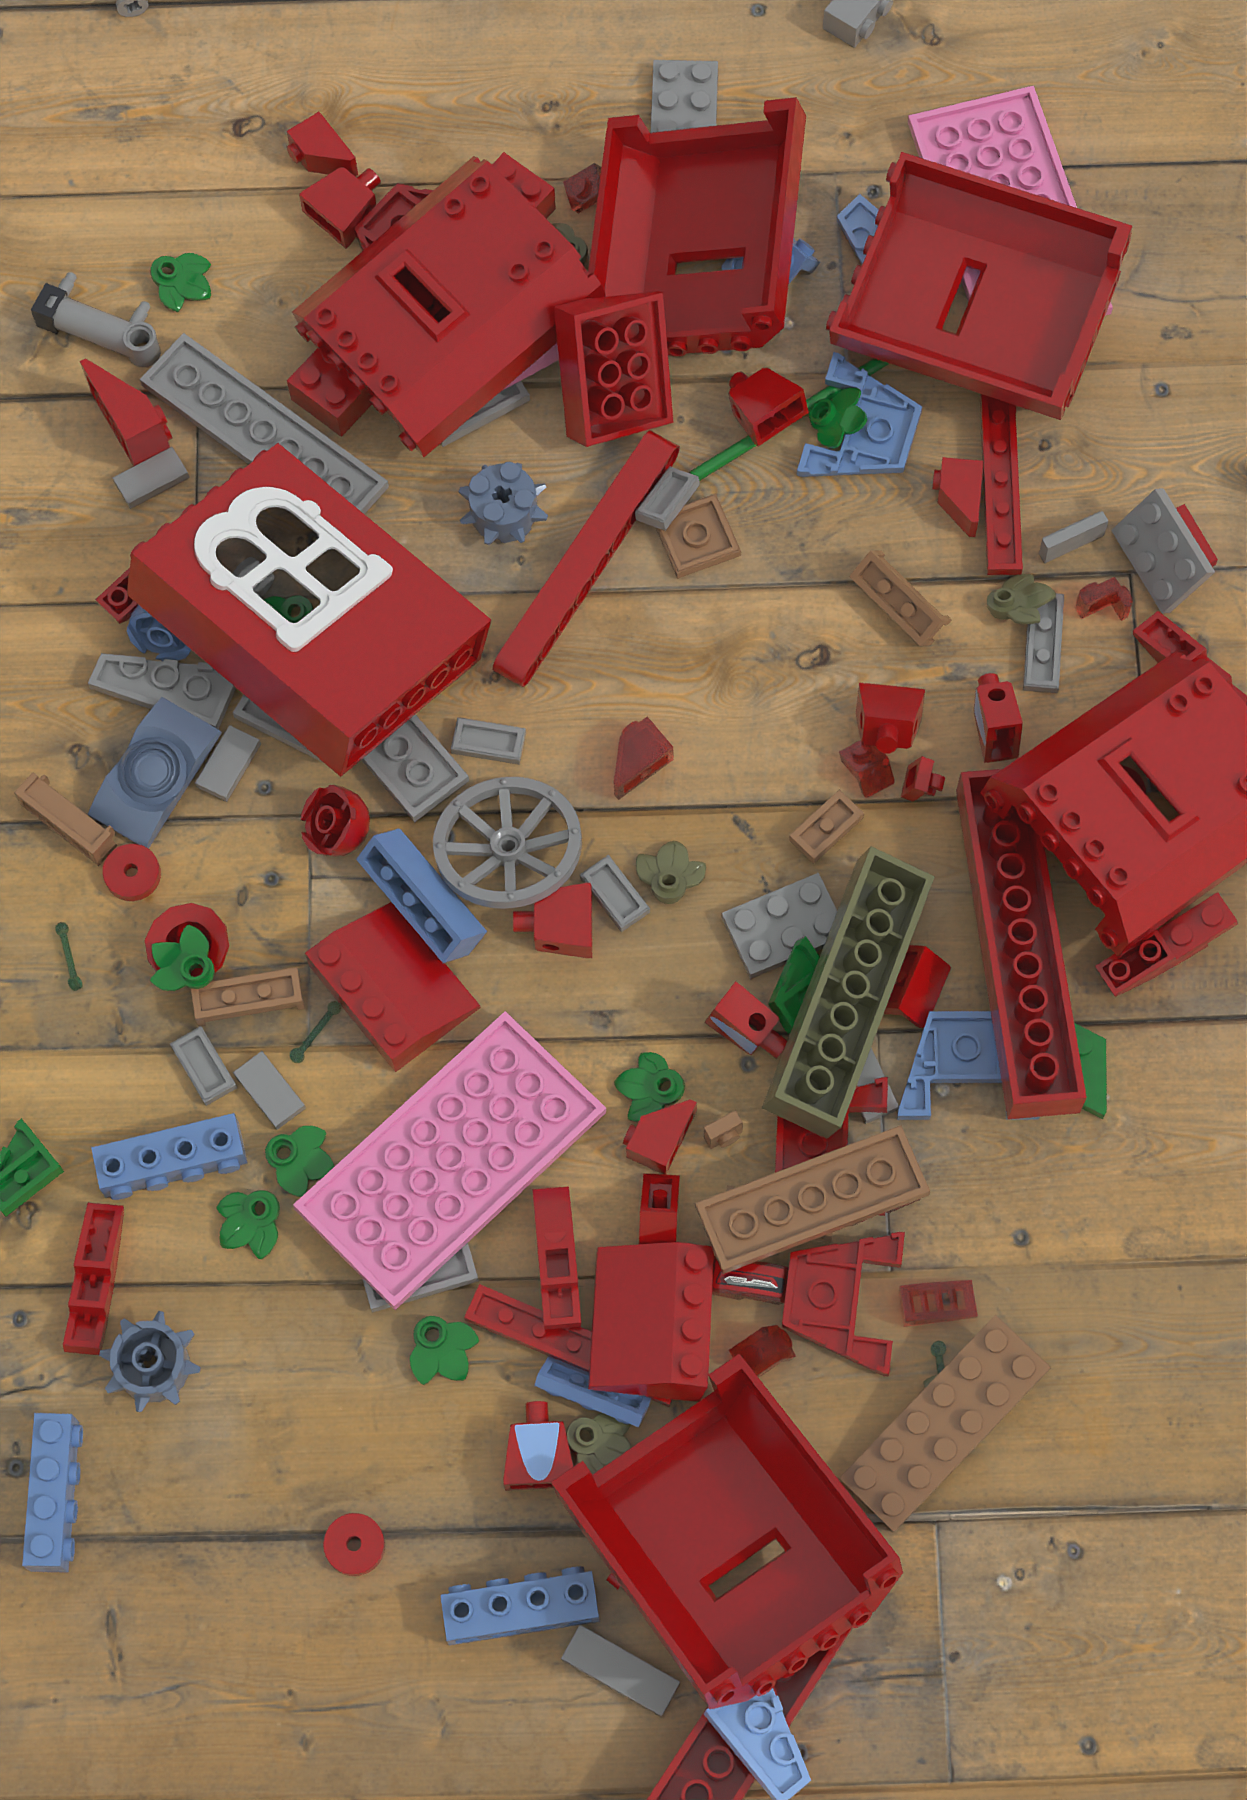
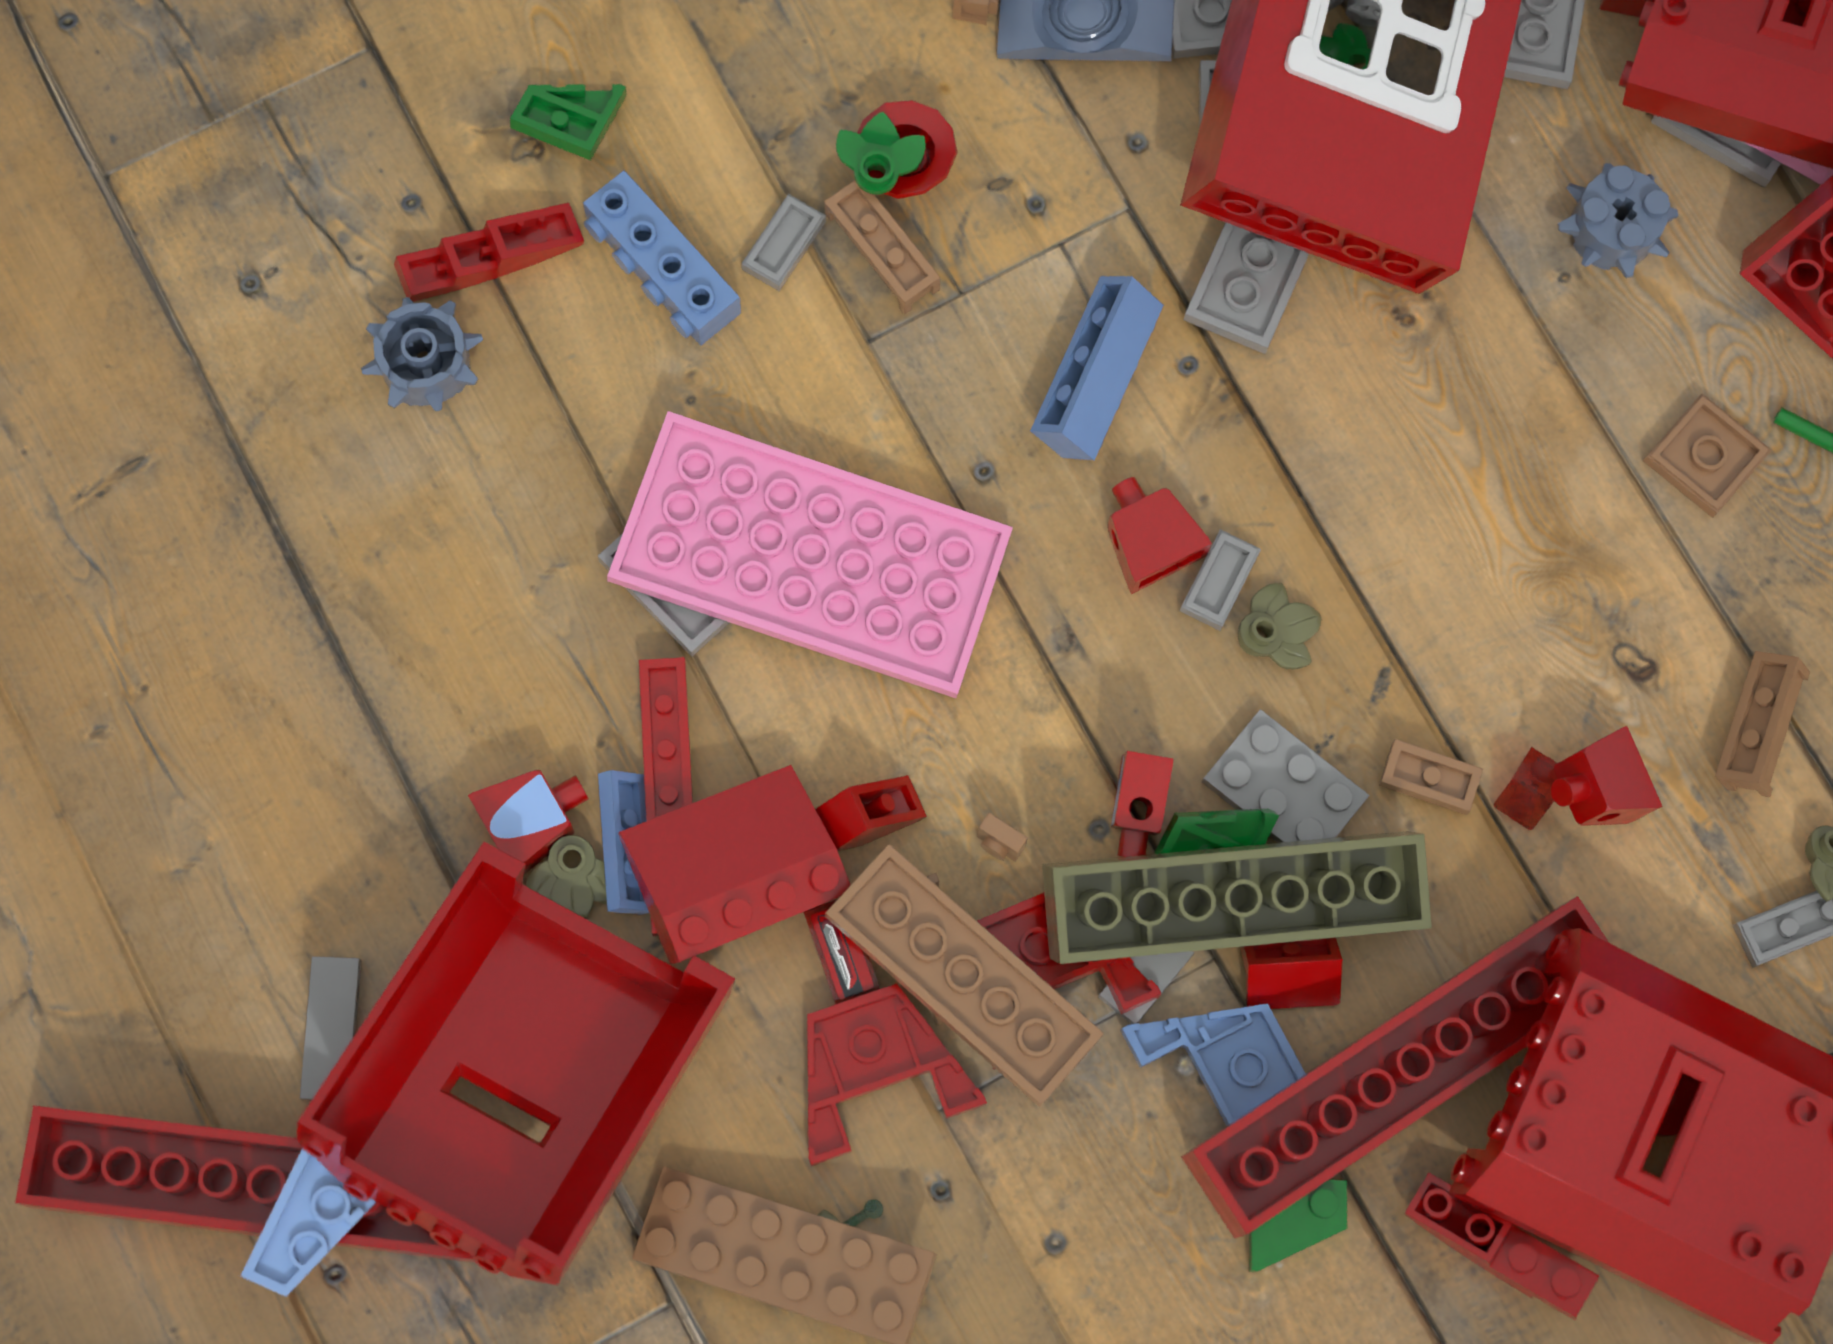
camera: 55 degrees right, 5 degrees up
medium blue brick [22,1413,83,1573] -> none
clear green hinge [55,922,83,991] -> none
red piece [103,844,161,901] -> none
light grey tile [195,725,261,802] -> none
green plate [216,1190,280,1259] -> none
light grey tile [233,1051,306,1130] -> none
green plate [265,1125,335,1197] -> none
clear green hinge [290,1001,341,1063] -> none
red cylinder [301,785,370,856] -> none
red slope [305,902,481,1072] -> none
red piece [323,1513,385,1576] -> none
green plate [410,1316,479,1385] -> none
light grey wheel [433,777,582,909] -> none
medium blue brick [440,1566,600,1646] -> none
light grey tile [451,717,526,765] -> none
red beam [492,430,680,687] -> none
red slope [532,1186,581,1330] -> none
clear red slope [614,716,674,800] -> none
green plate [614,1052,685,1122] -> none
red slope [623,1099,697,1174] -> none
light grey tile [635,467,700,531] -> none
clear red bracket [729,1325,796,1378] -> none
clear red slope [898,1280,978,1327] -> none
red tile [901,756,945,802] -> none
red torso [974,673,1023,763] -> none

